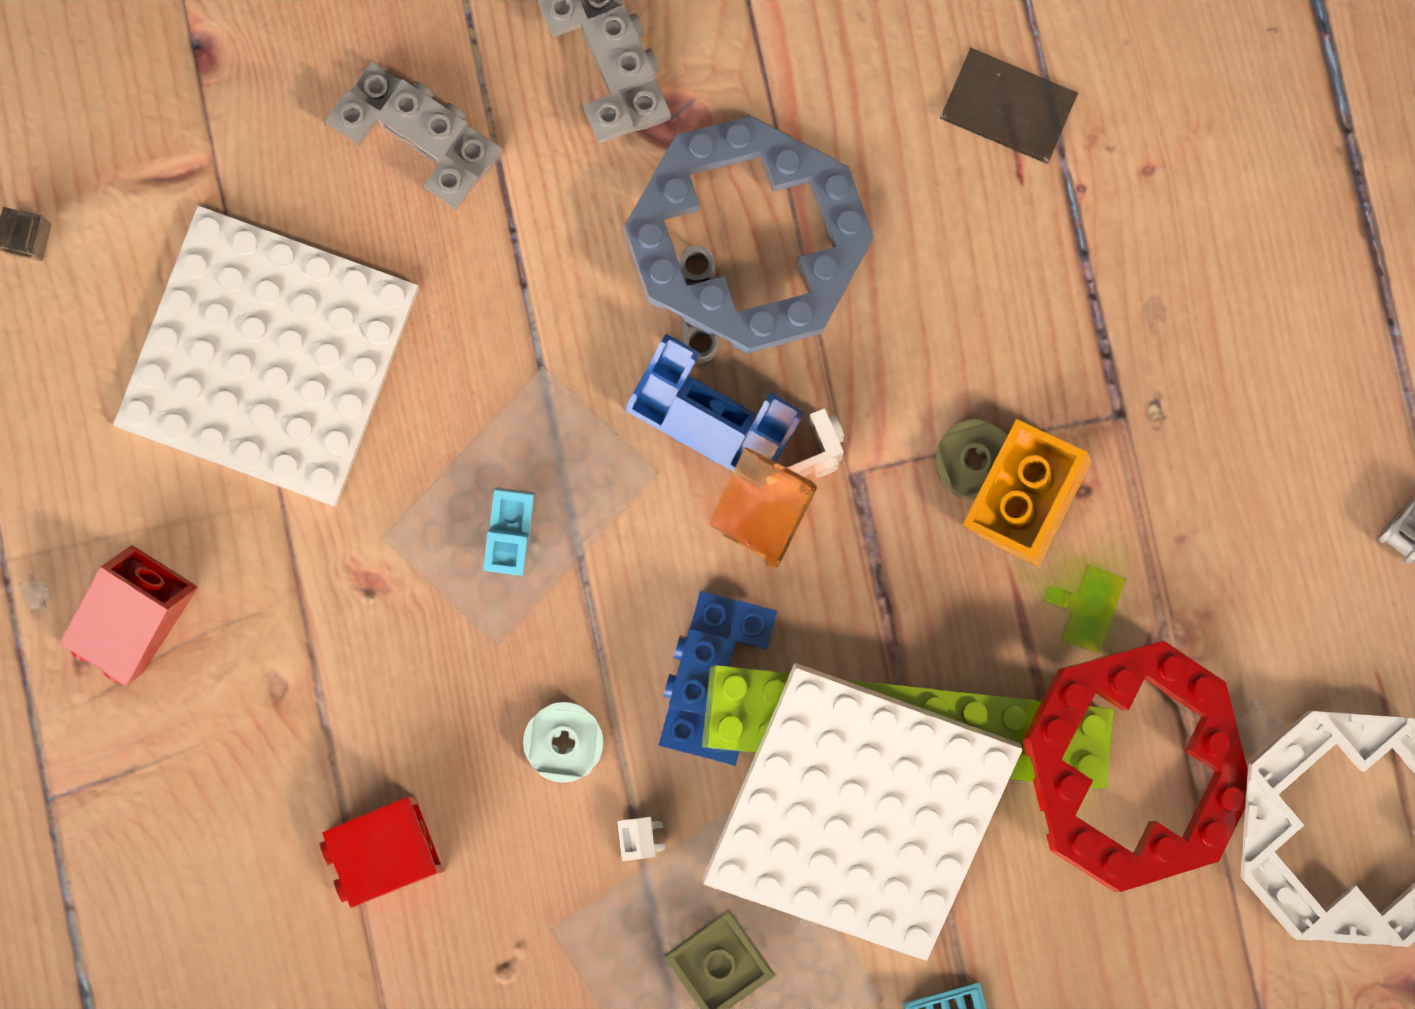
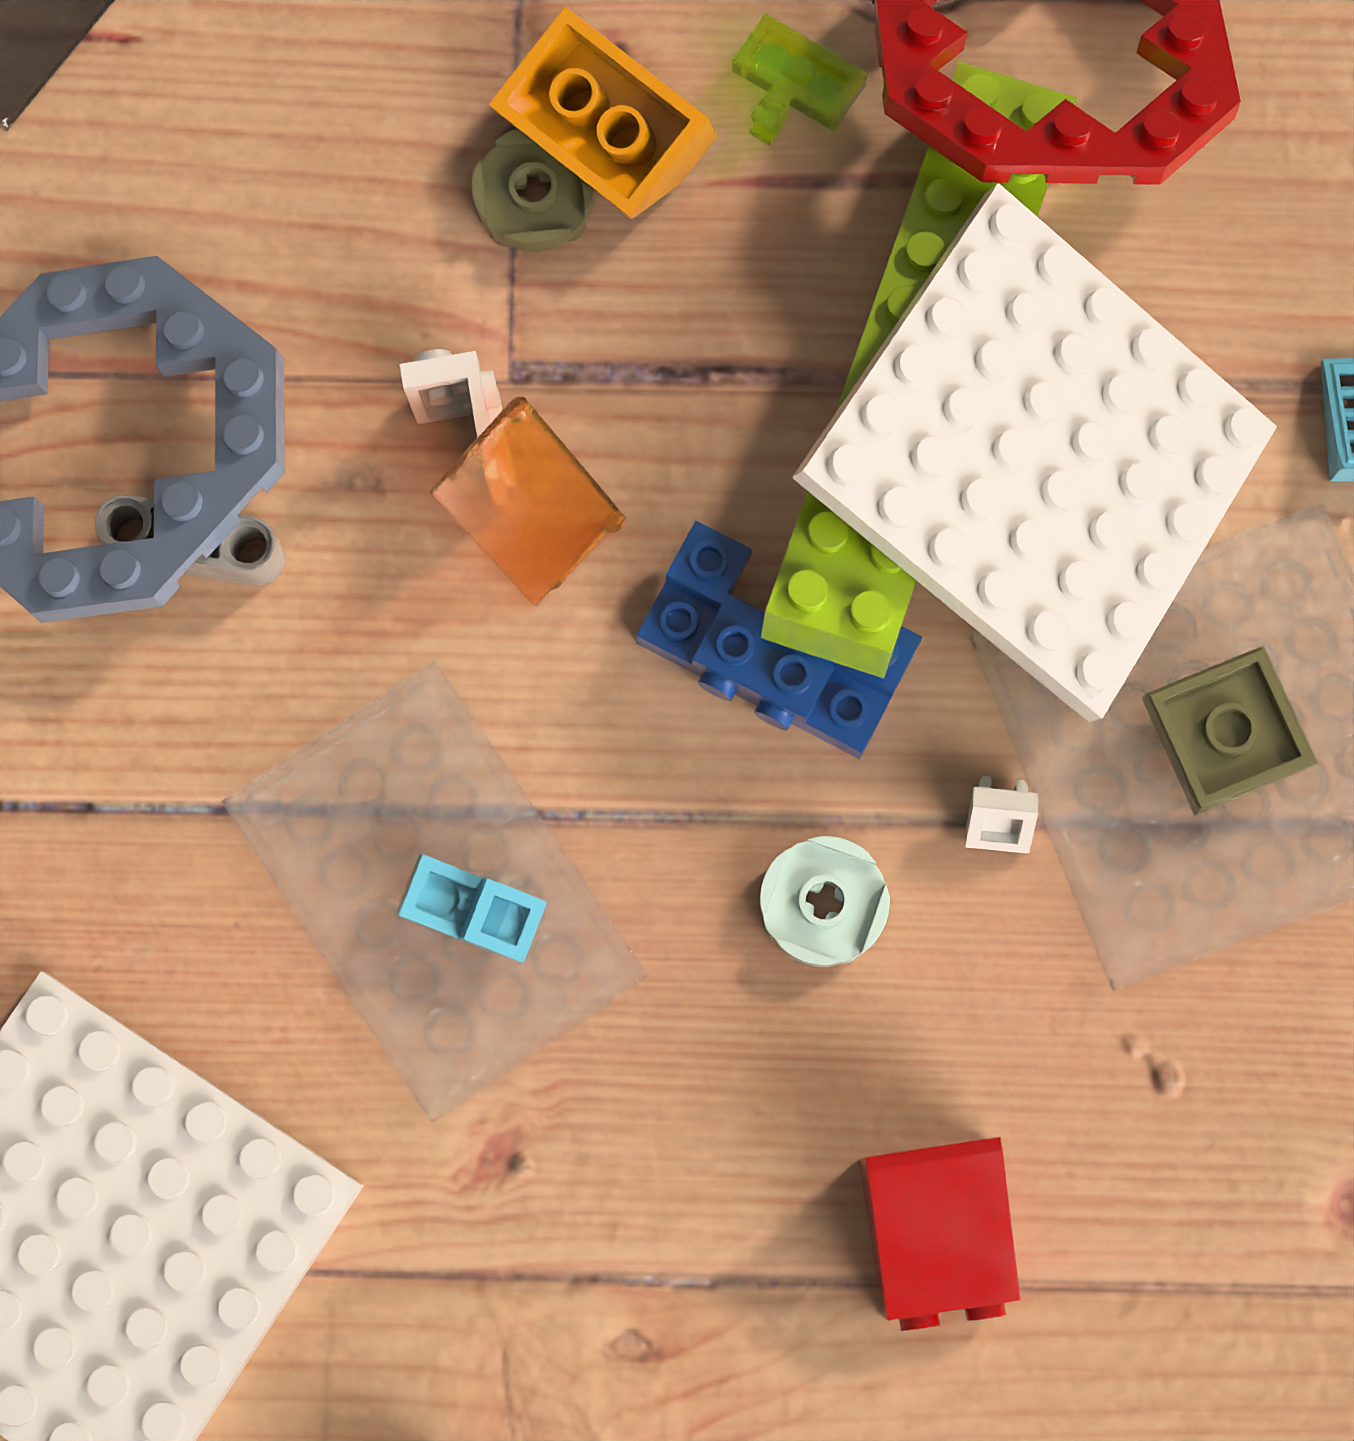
camera: 75 degrees left, 5 degrees down
bracket [625,334,805,488] -> none

